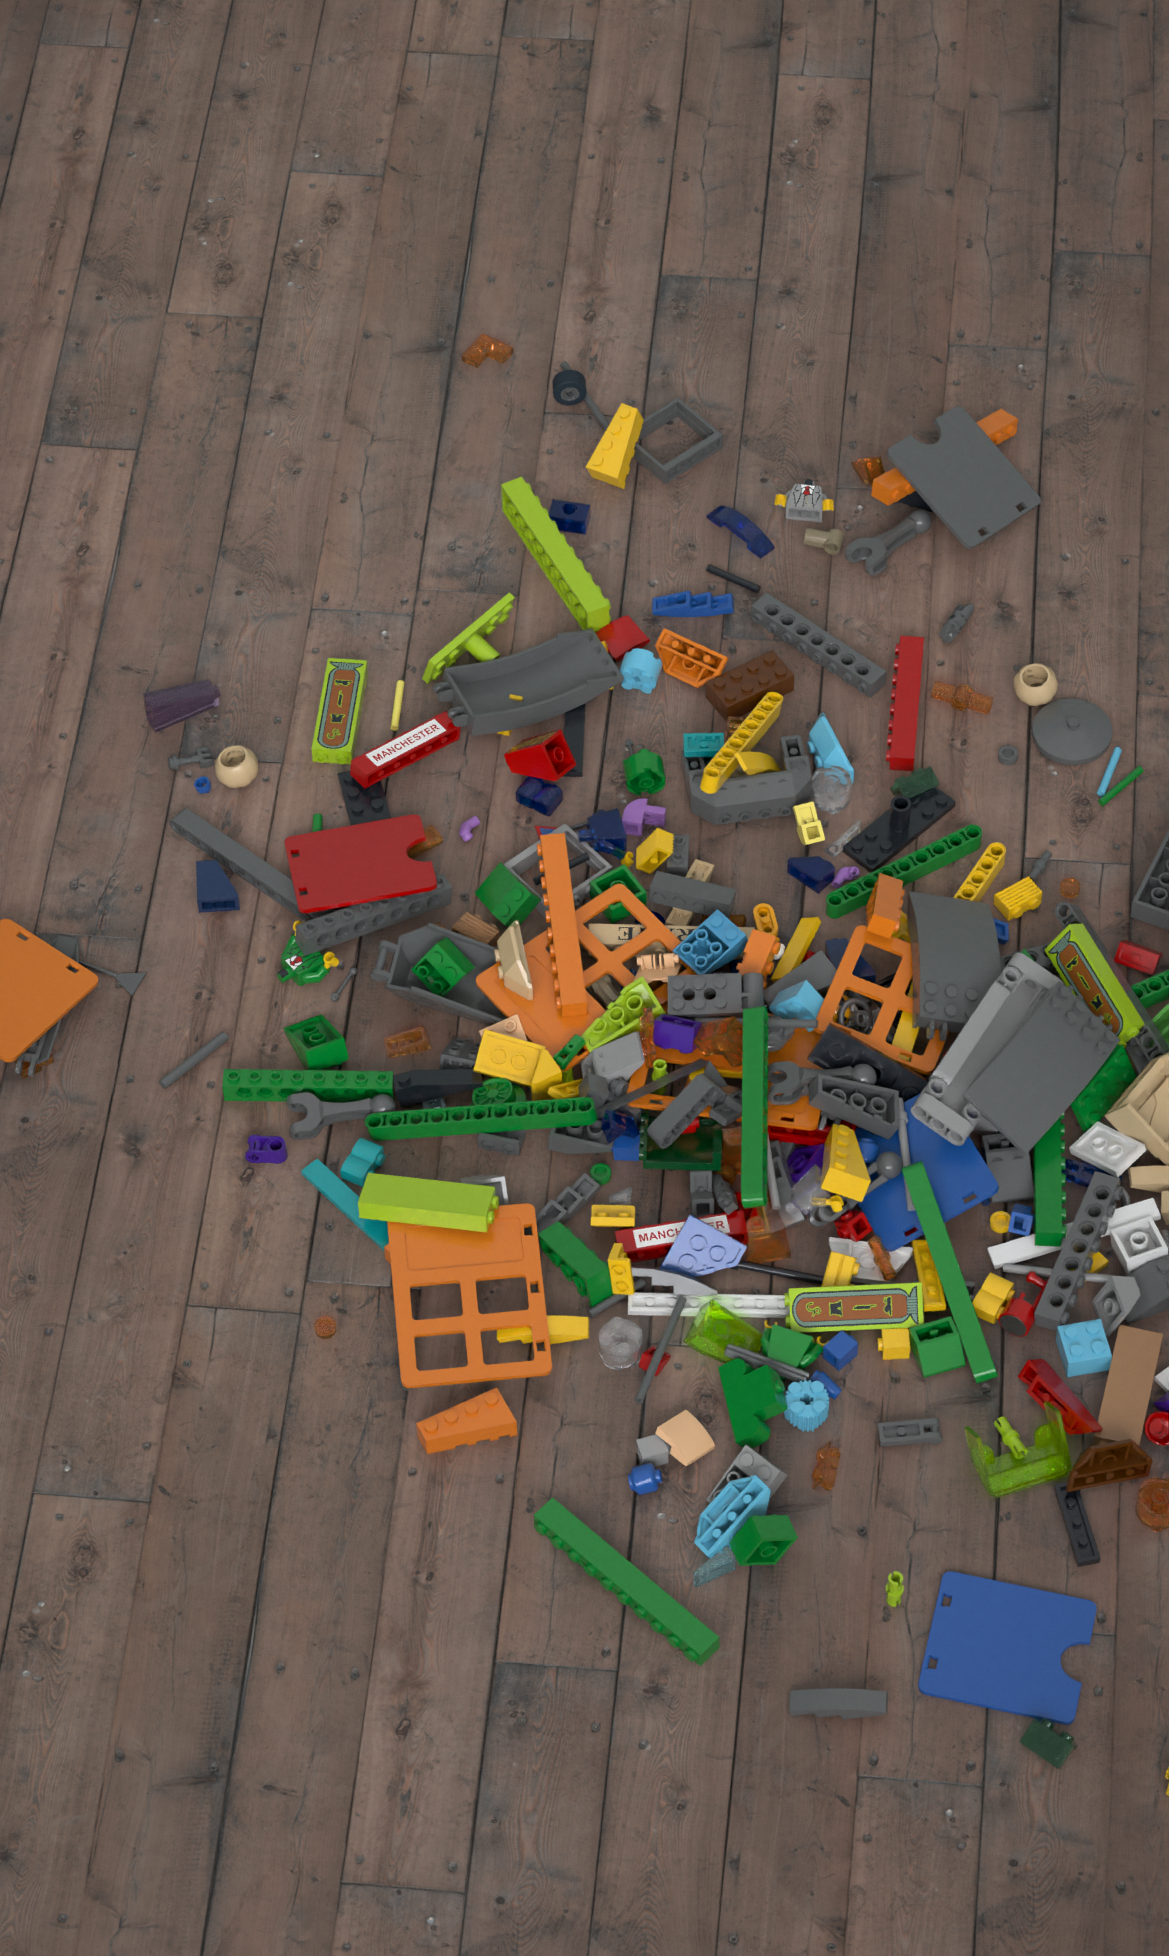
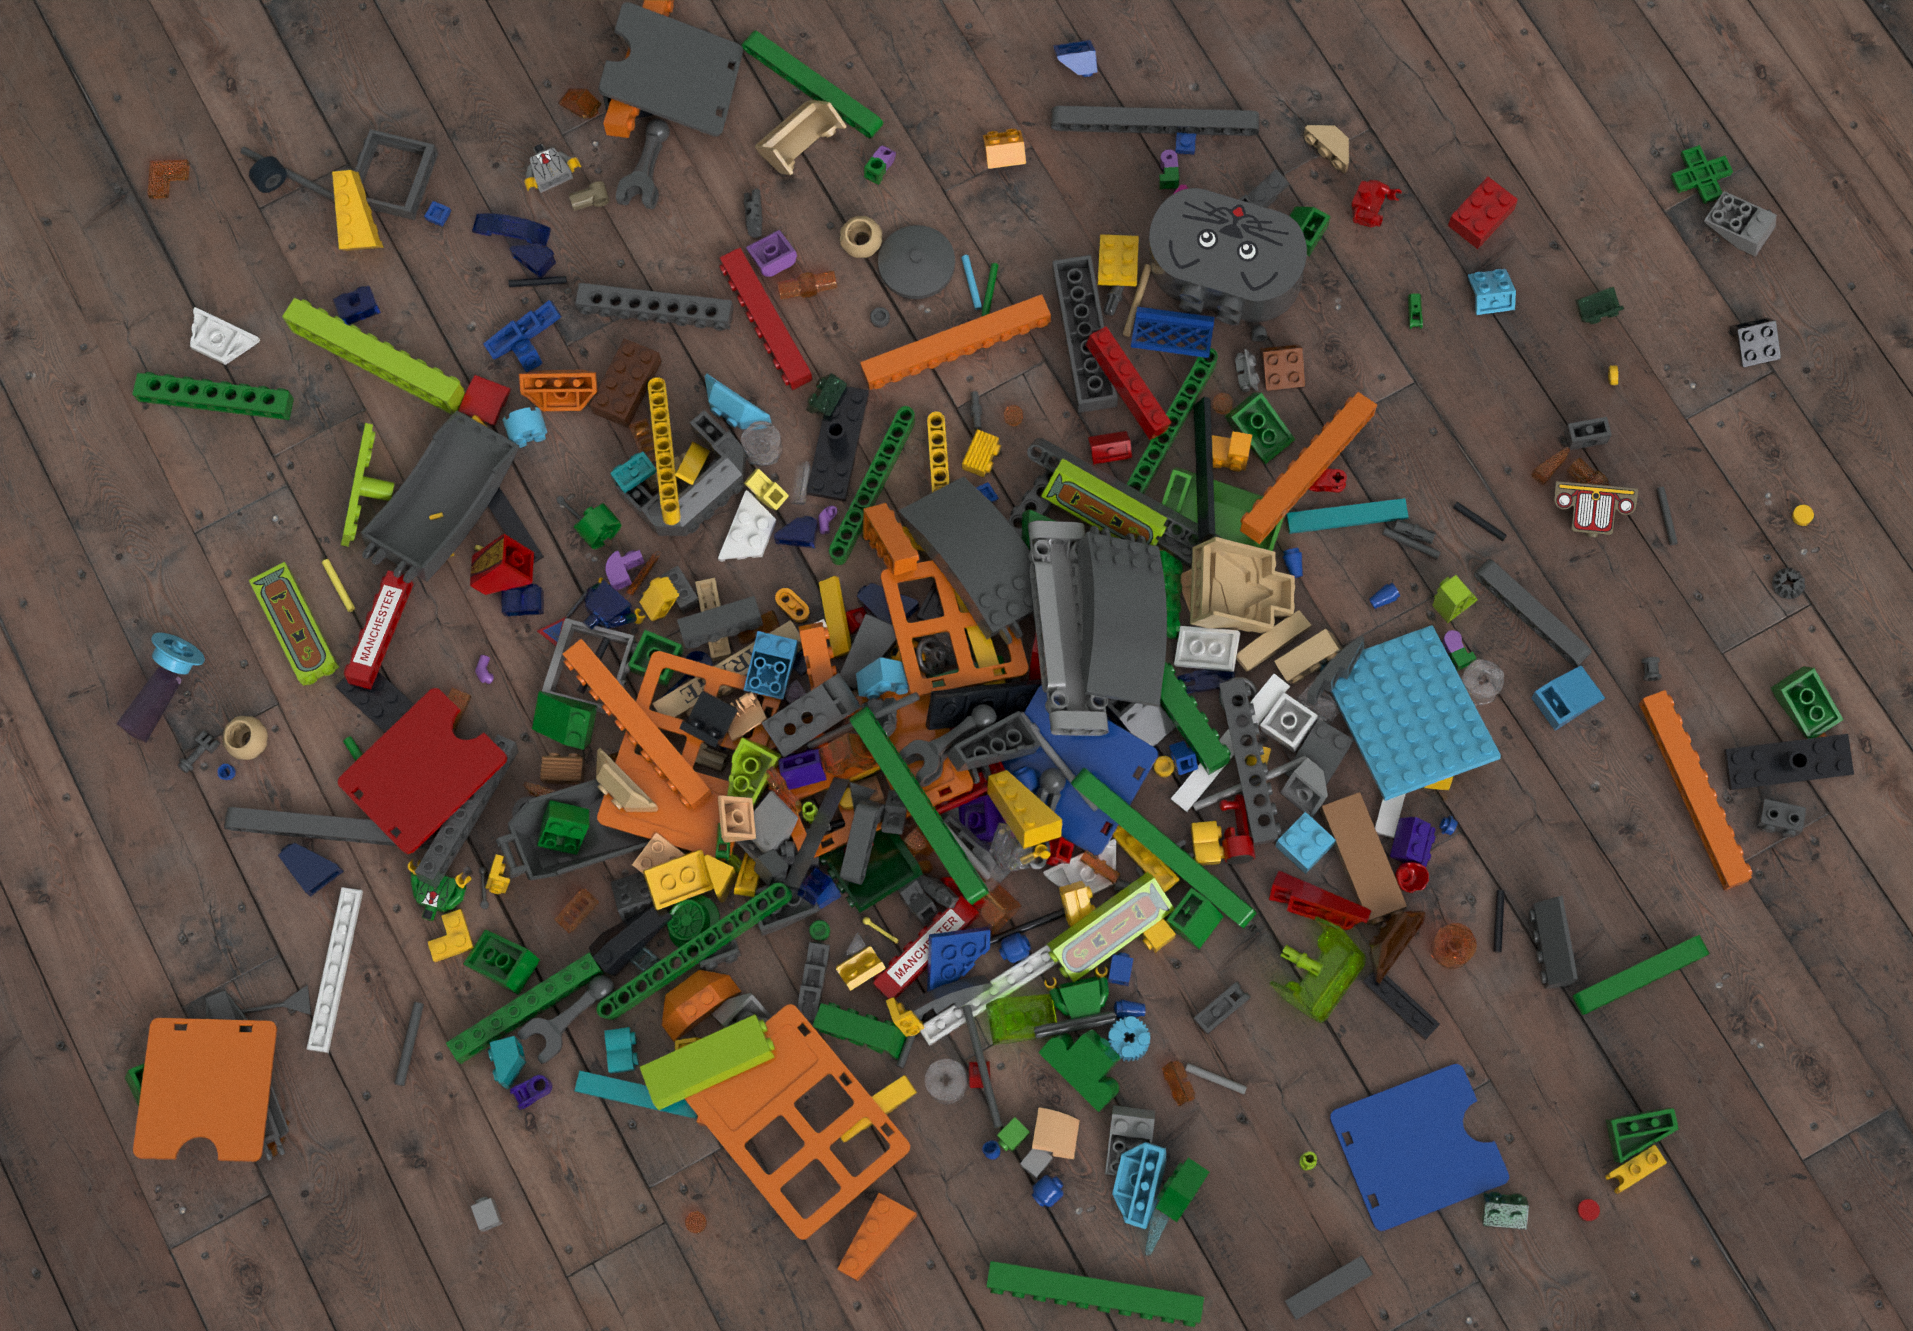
camera: 30 degrees left, 20 degrees up
none -> green brick [132,372,294,420]
none -> medium azure wheel [151,633,205,674]
none -> white wing [190,307,260,365]
none -> white tile [307,887,363,1053]
none -> blue plate [424,201,451,227]
none -> yellow plate [428,909,474,962]
none -> light grey brick [471,1196,503,1232]
none -> yellow bracket [485,854,510,894]
none -> teal slope [488,1036,526,1089]
none -> clear blue slope [509,244,556,278]
none -> blue bracket [511,338,543,372]
none -> orange piece [625,551,660,599]
none -> orange wedge [662,970,741,1042]
none -> black bracket [679,691,738,747]
none -> white wing [718,491,777,562]
none -> light nougat slope [718,795,756,843]
none -> green beam [741,30,884,139]
none -> medium lavender slope [746,230,797,277]
none -> tan windscreen [755,100,847,175]
none -> orange brick [860,294,1051,390]
none -> light yellow hinge [862,917,899,944]
none -> green leg [864,145,896,185]
none -> blue hinge [982,1141,1000,1160]
none -> bright green brick [997,1117,1030,1152]
none -> blue head [999,933,1031,963]
none -> light grey bar [1185,1063,1247,1094]
none -> red tile [1577,1199,1600,1221]

